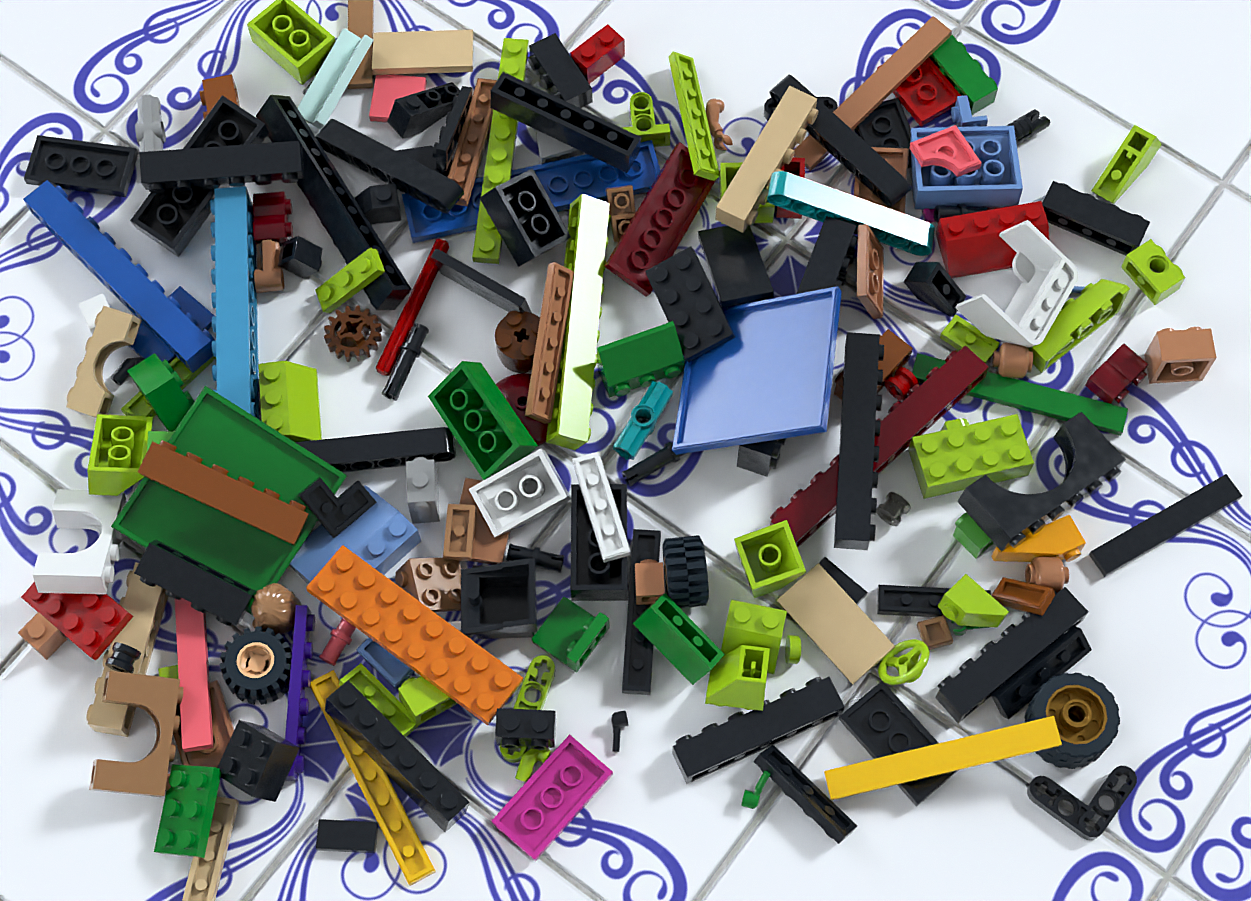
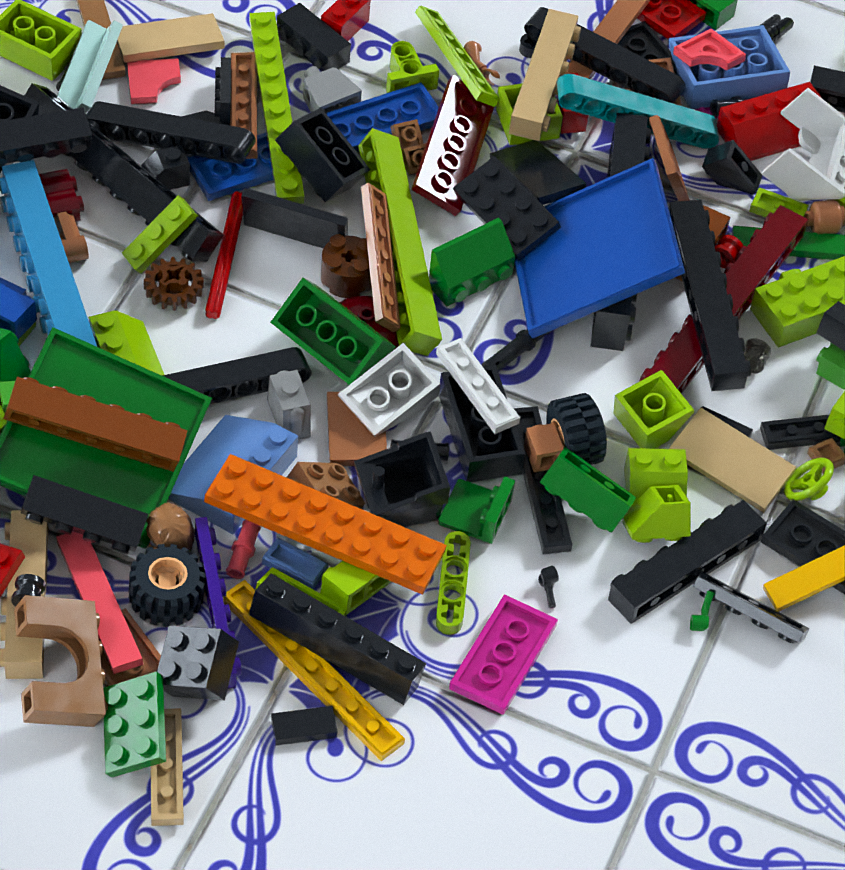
camera: 20 degrees left, 15 degrees down
black brick [278,236,323,278] -> none
black tile [297,477,376,538] -> none
black pin [382,323,429,401] -> none
black slope [387,82,460,139] -> none
medium nougat plate [443,504,477,561] -> none
black brick [490,72,641,173] -> none
black brick [495,708,557,750] -> none
lime arm [515,748,551,782] -> none
teal piece [613,381,673,460] -> none
lime tile [785,635,801,664] -> none
medium blue bracket [951,95,988,127] -> none

